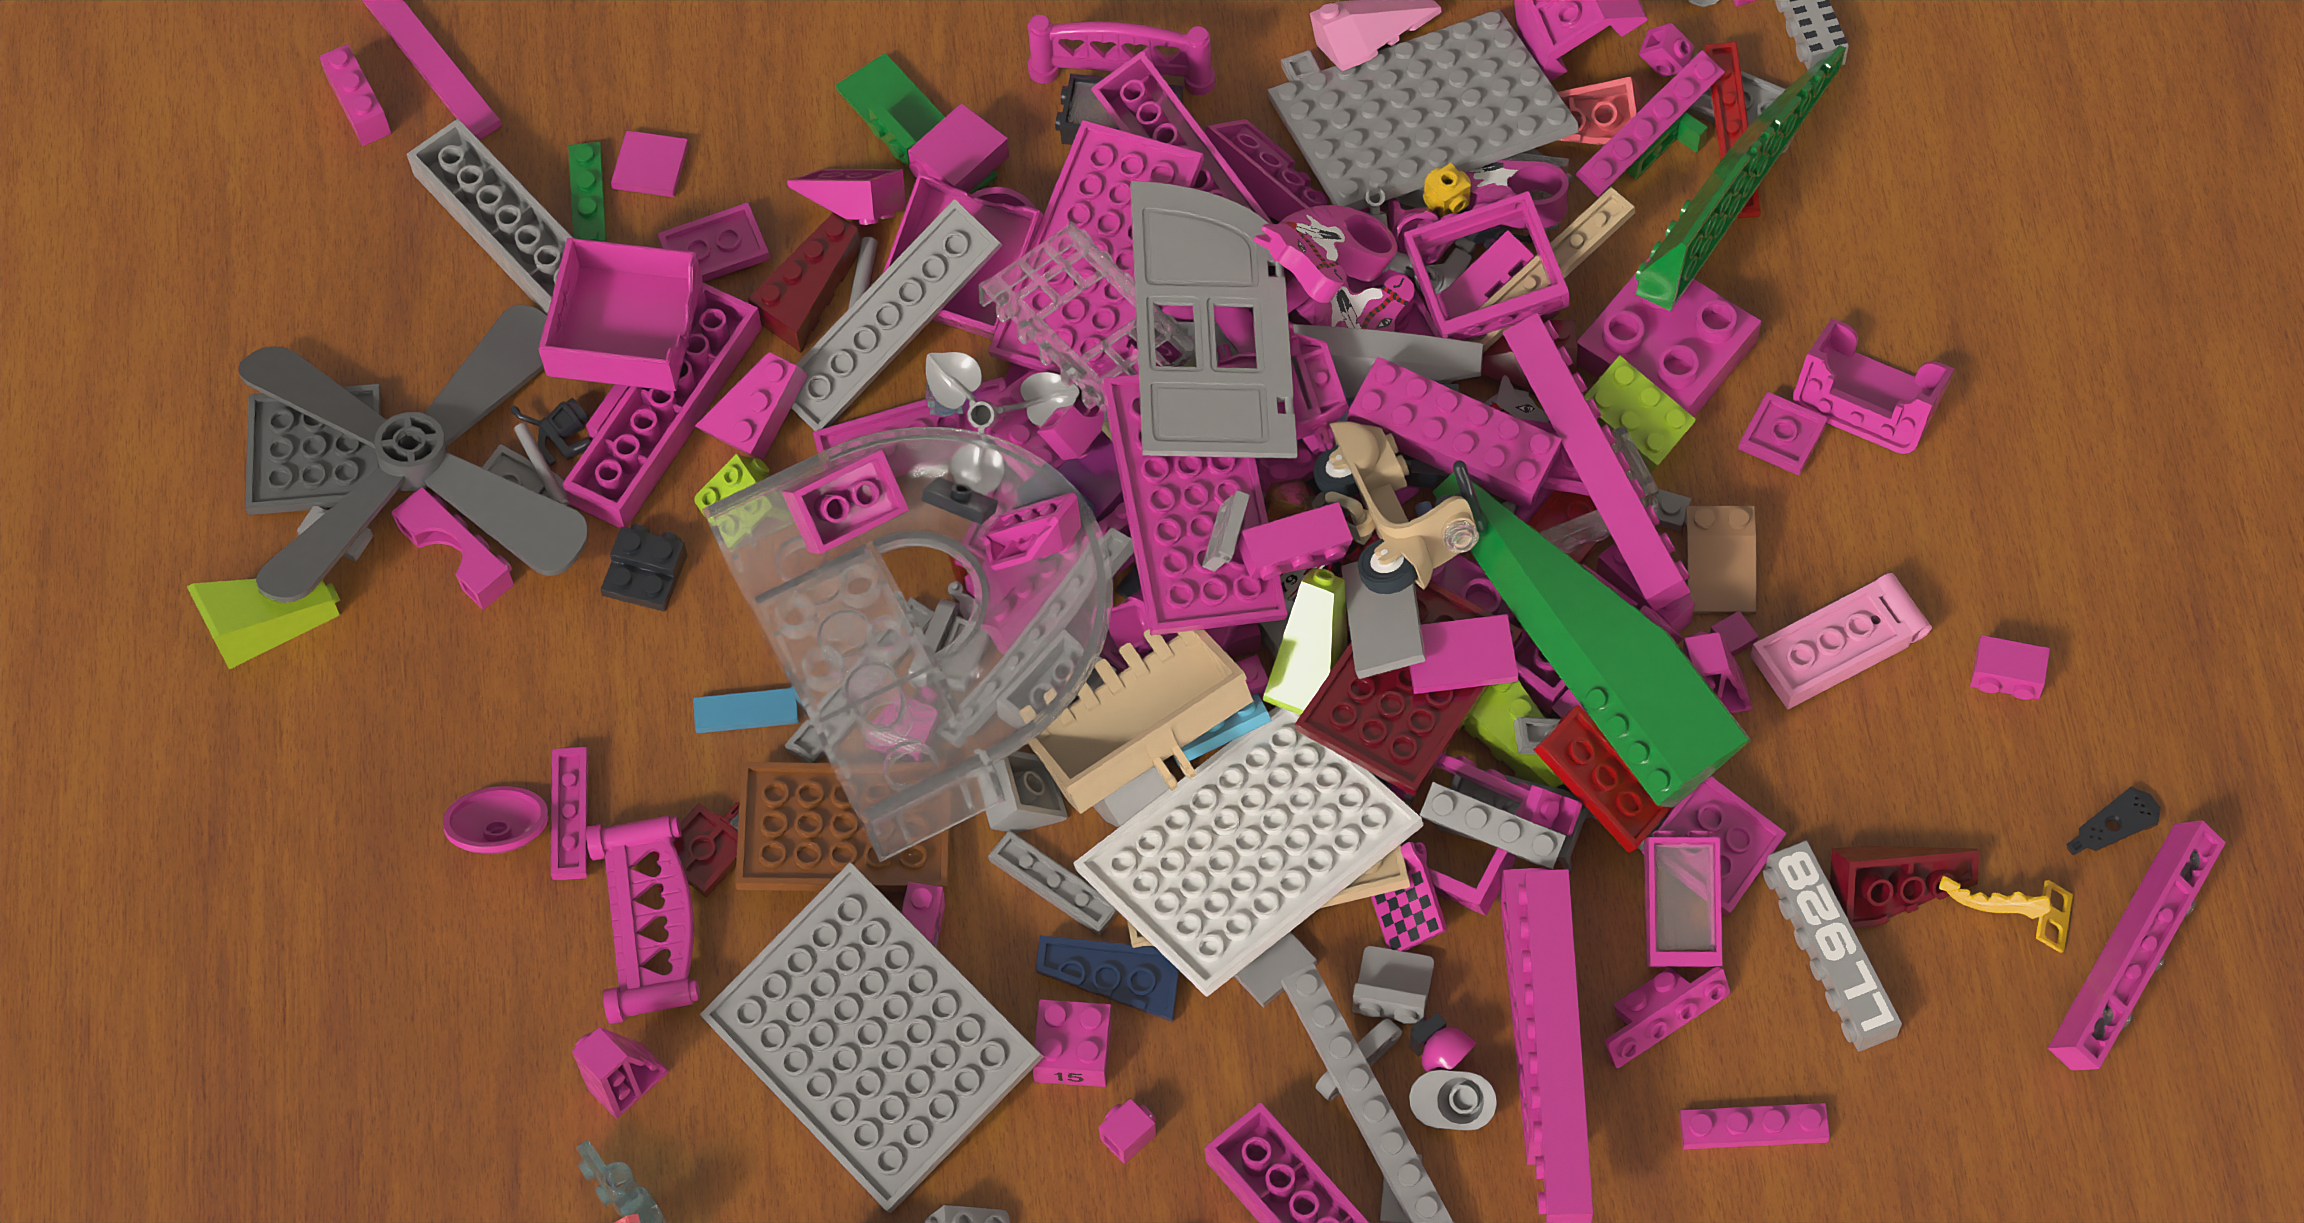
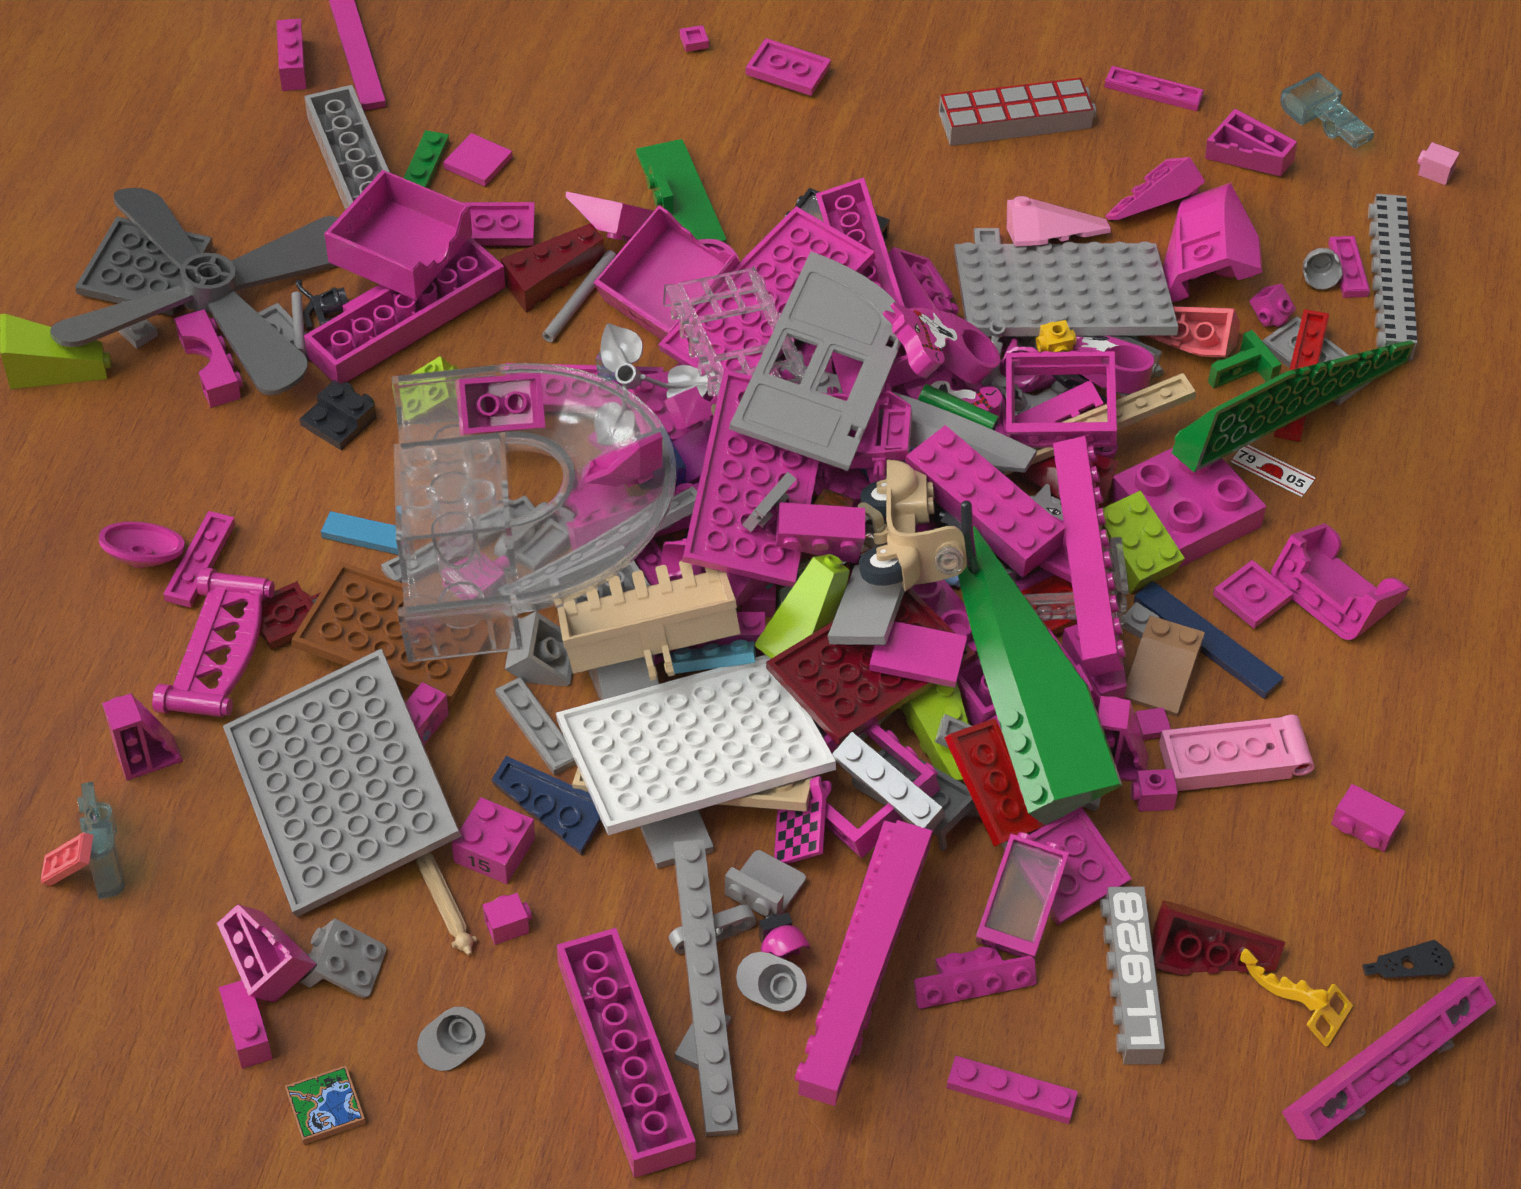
camera: 15 degrees right, 10 degrees down
dark pink wedge [695,352,808,461] -> none
light grey plate [791,199,1003,431] -> none
dark pink brick [908,103,1009,193] -> none
black plate [921,476,998,525] -> none
dark pink piece [1028,15,1216,95] -> none
dark pink bracket [1521,785,1582,836] -> none
dark pink plate [1575,50,1725,197] -> none
none -> tan wheel [416,853,477,955]
none -> green piece [918,384,1000,431]
none -> dark pink brick [1131,769,1178,812]
none -> dark blue tile [1133,580,1284,699]
none -> white sticker [1231,445,1315,497]

